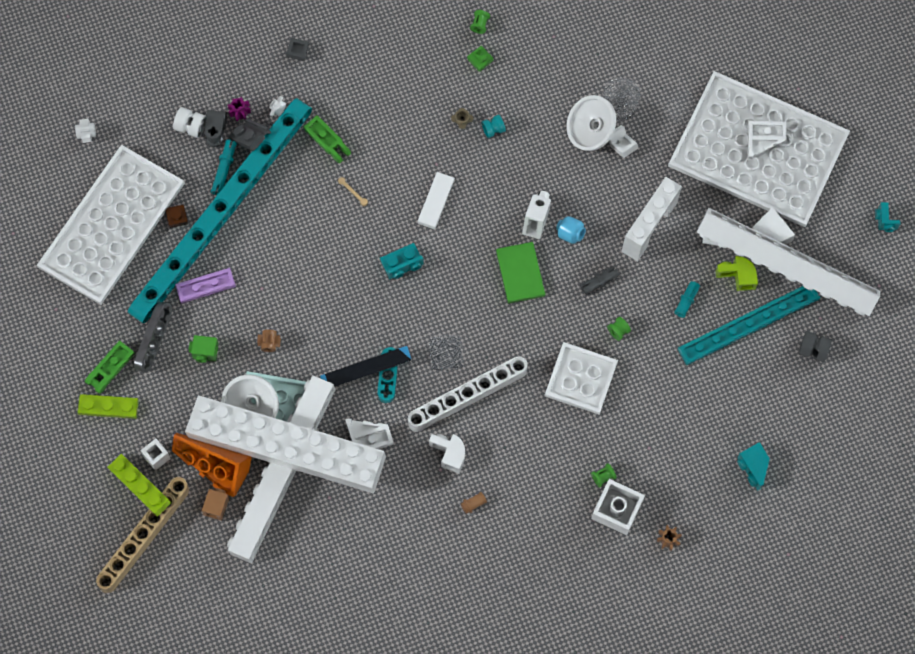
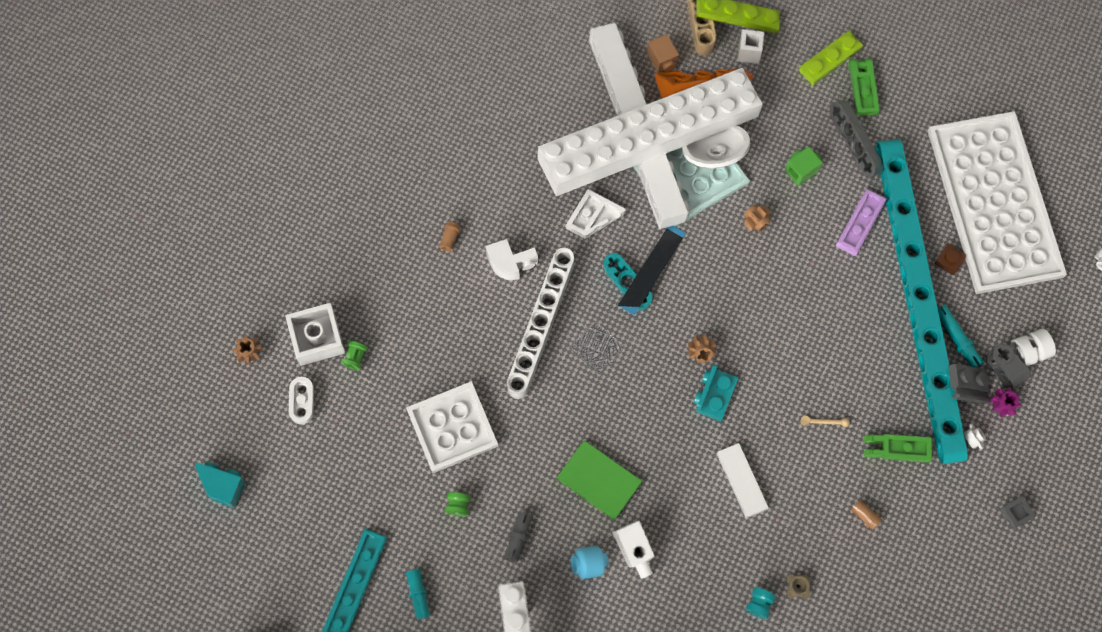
camera: 140 degrees right, 0 degrees up
none -> white plate [289,377,314,424]
none -> medium nougat gear [687,334,717,364]
none -> medium nougat pin [851,500,883,530]

